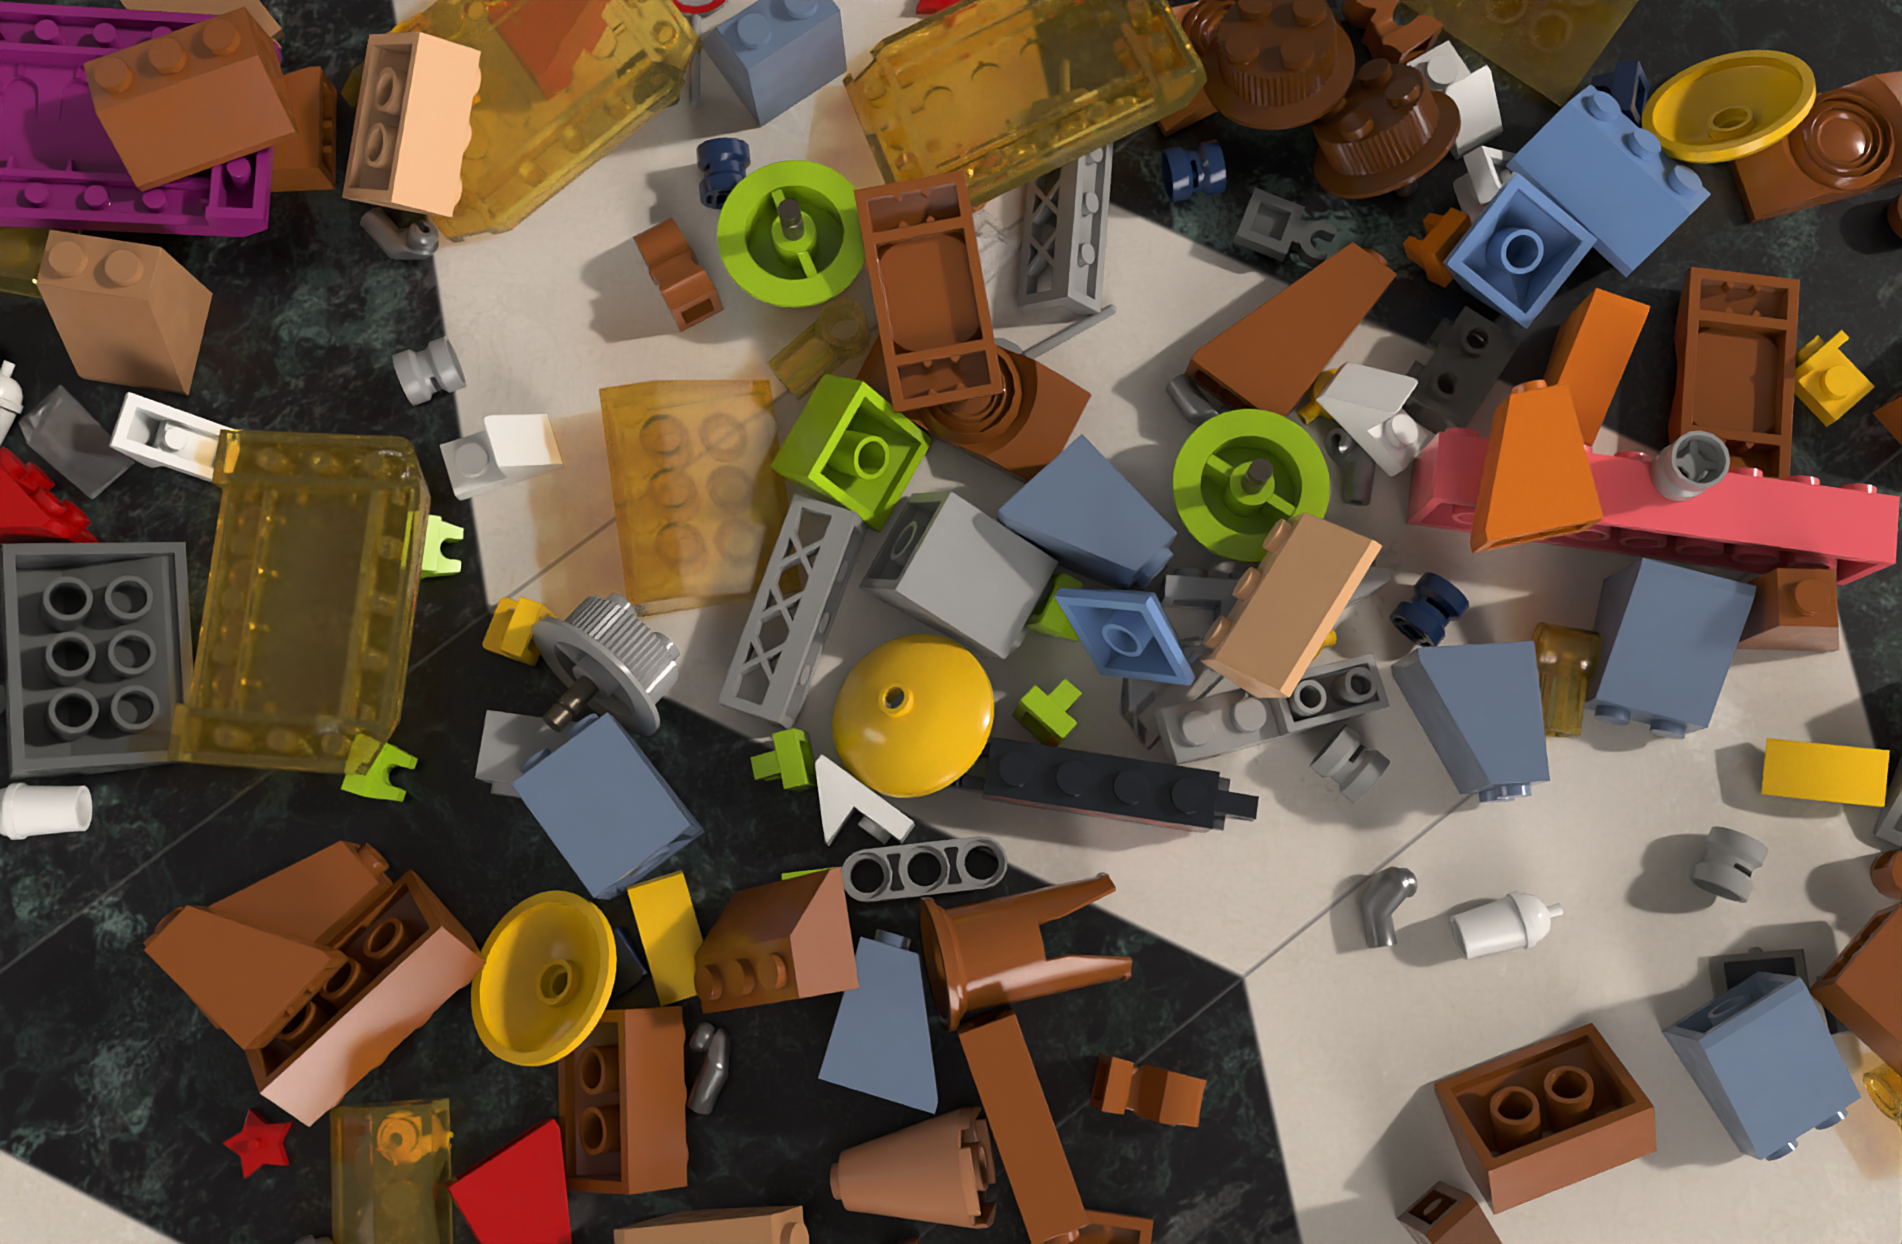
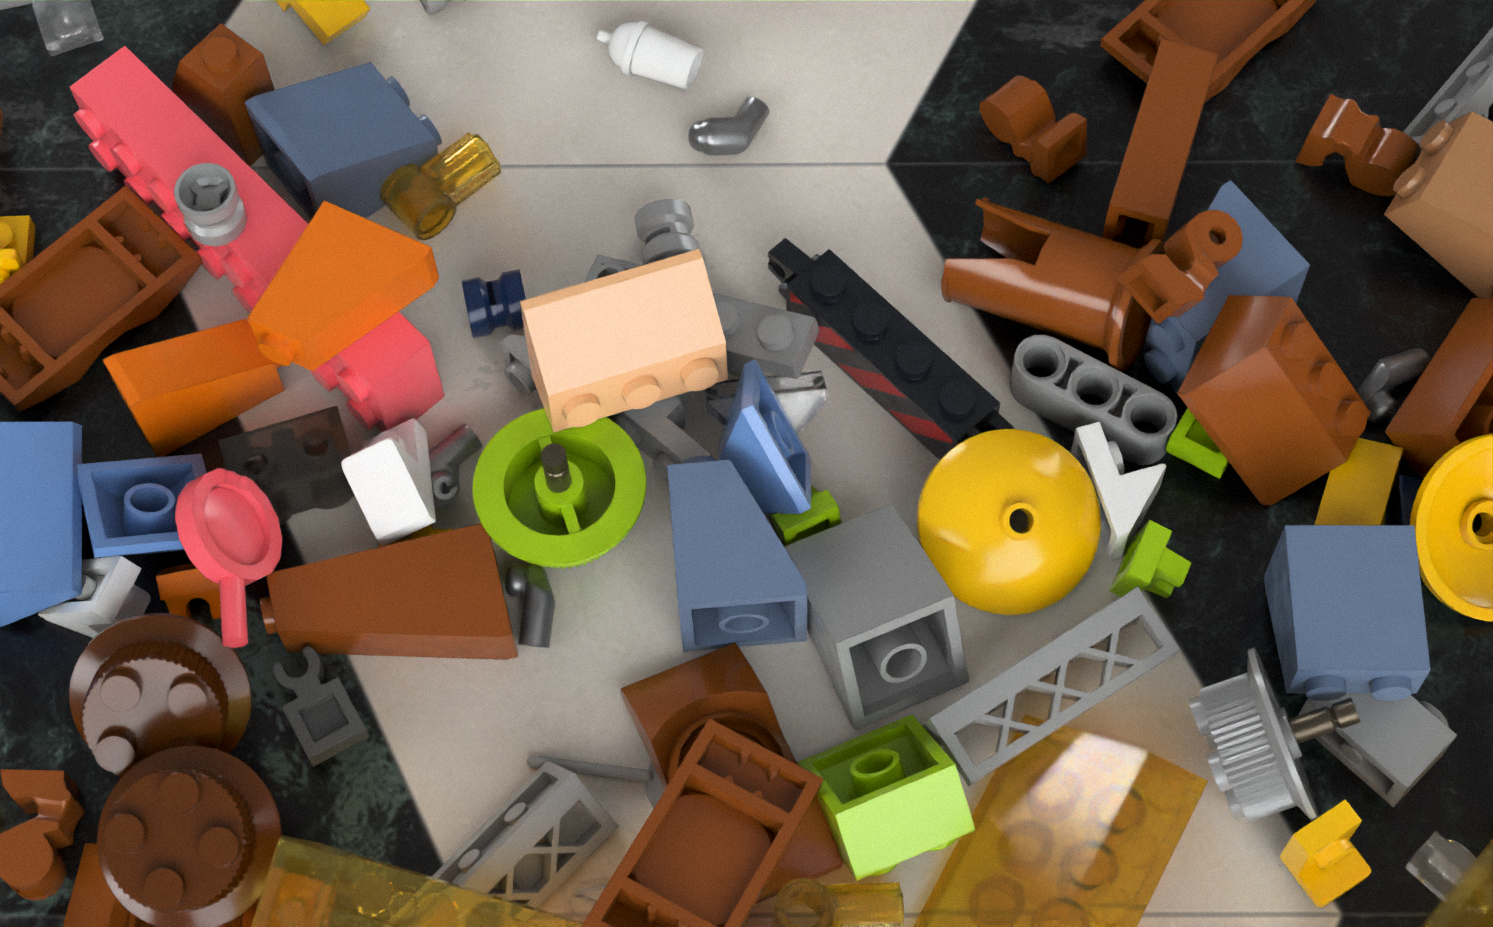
camera: 140 degrees left, 15 degrees down
nougat cone [830,1105,996,1229] -> none
lime tile [1011,678,1082,747] -> none
dark blue wheel [1161,139,1226,202] -> none
sand blue slope [1391,641,1550,803] -> none
white slope [1407,40,1503,160] -> none
none -> coral piece [175,468,283,648]
none -> dark orange leg [1117,210,1243,324]
none -> clear plate [1405,831,1488,913]

